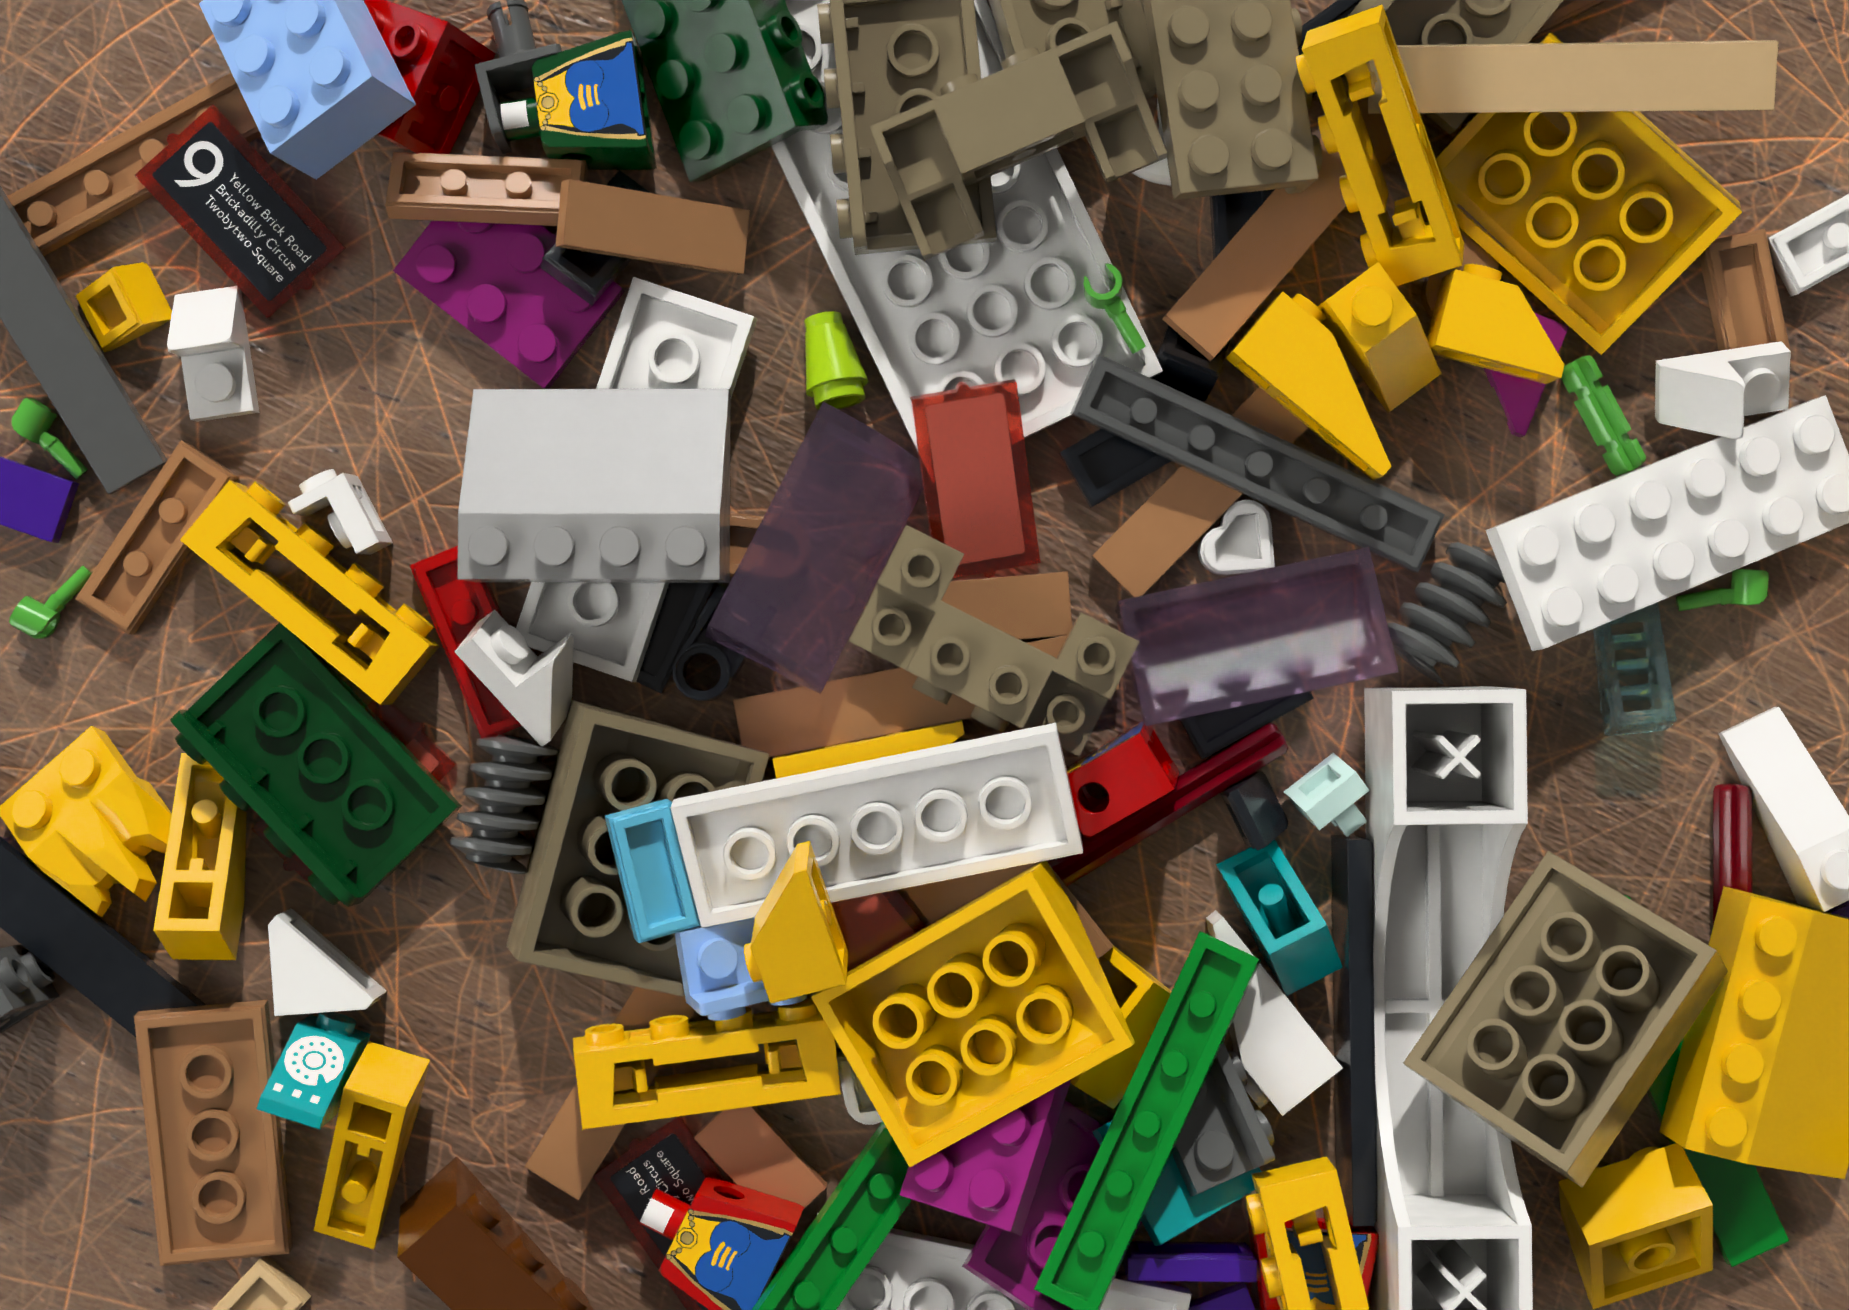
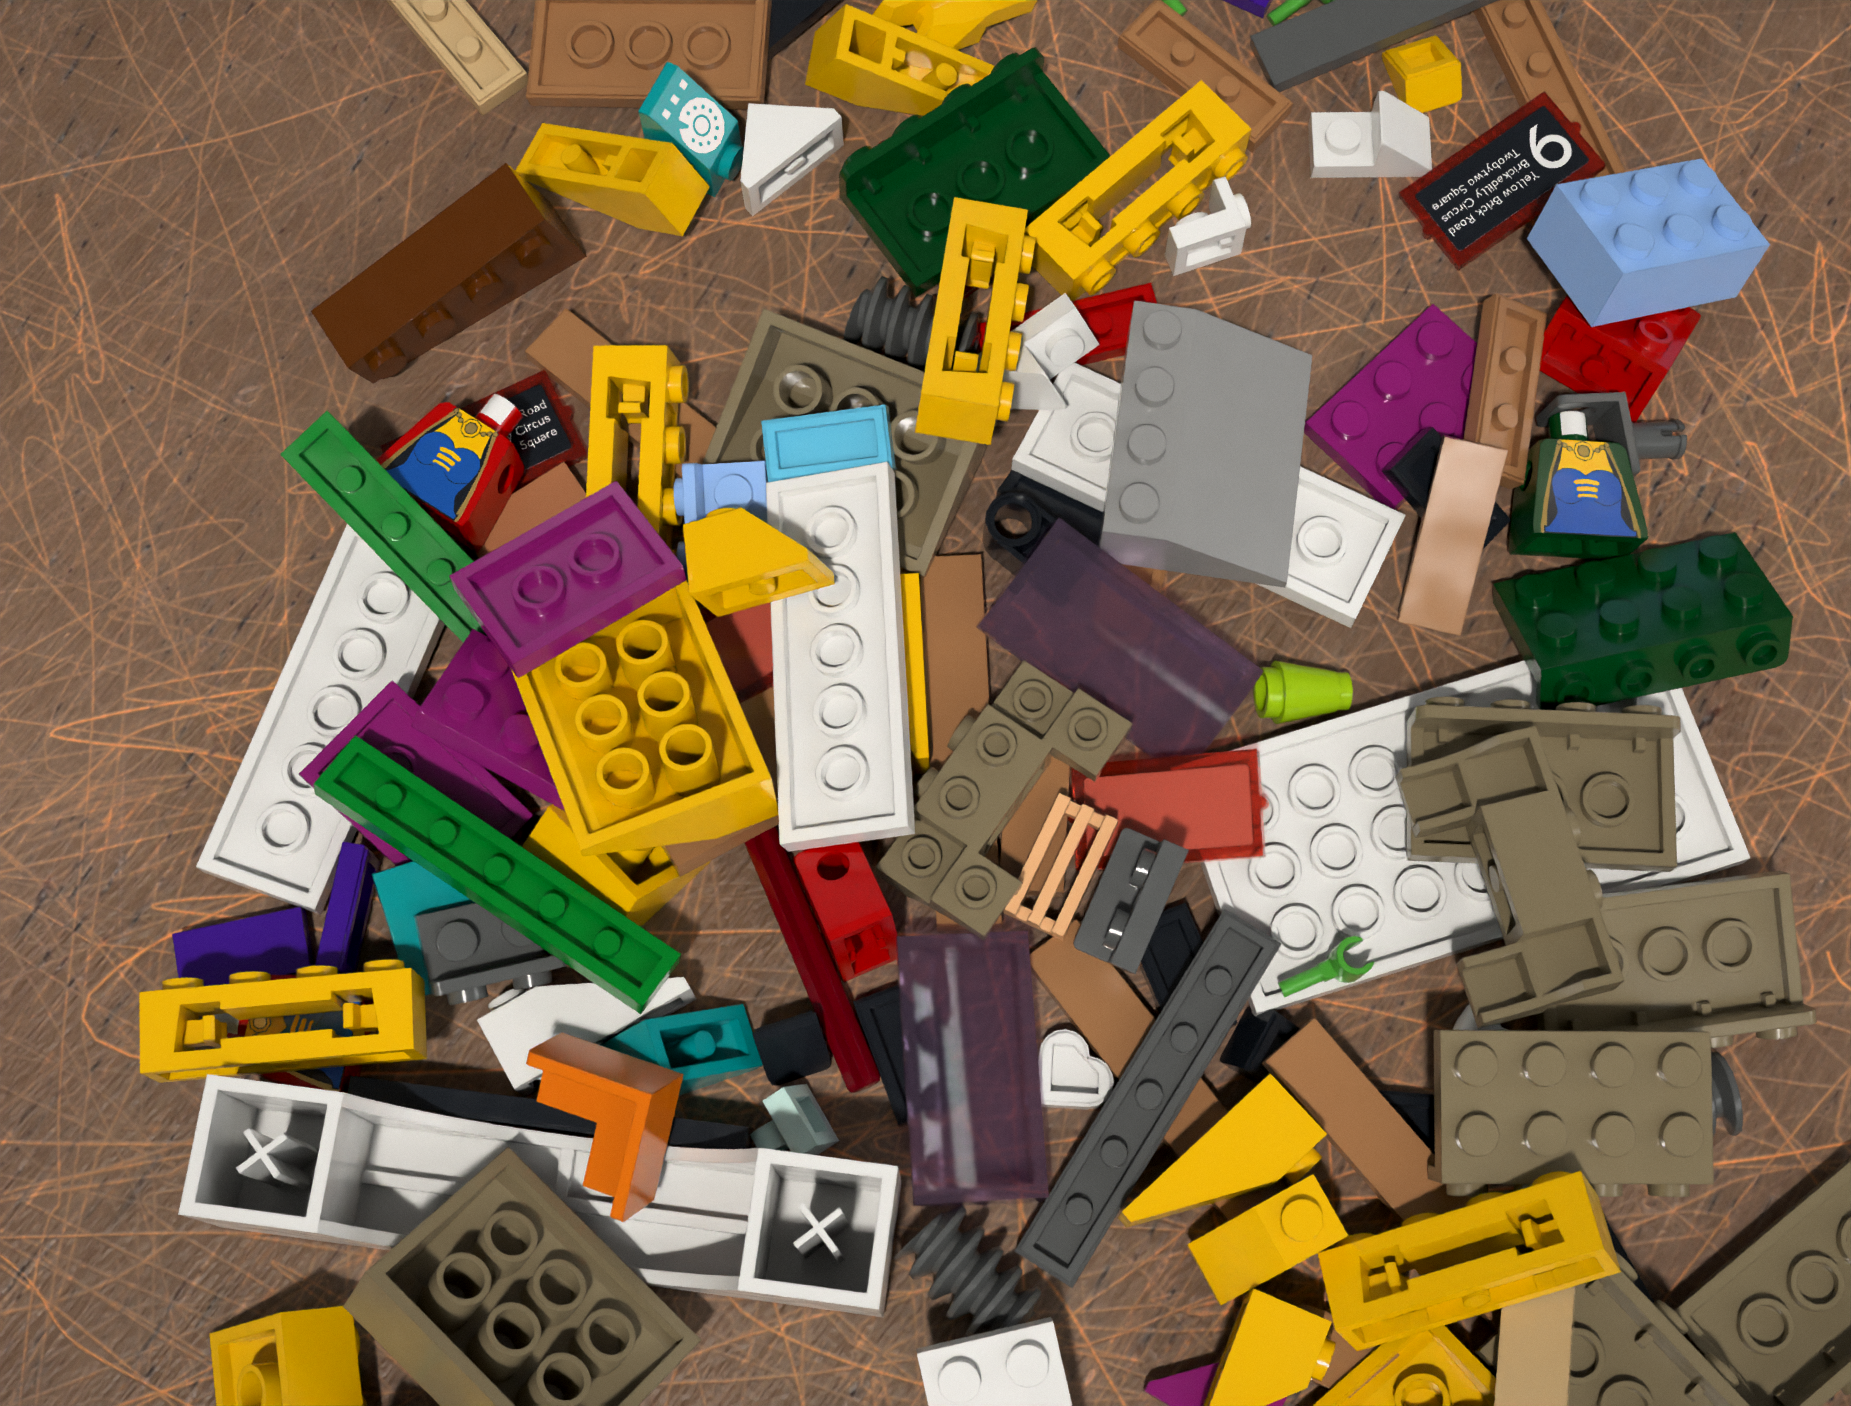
camera: 100 degrees right, 15 degrees down
none -> magenta plate [449,481,686,678]
none -> orange panel [526,1032,684,1222]
none -> yellow brick [915,197,1036,445]
none -> light nougat tile [1004,793,1118,941]
none -> dark grey bracket [1073,828,1189,974]

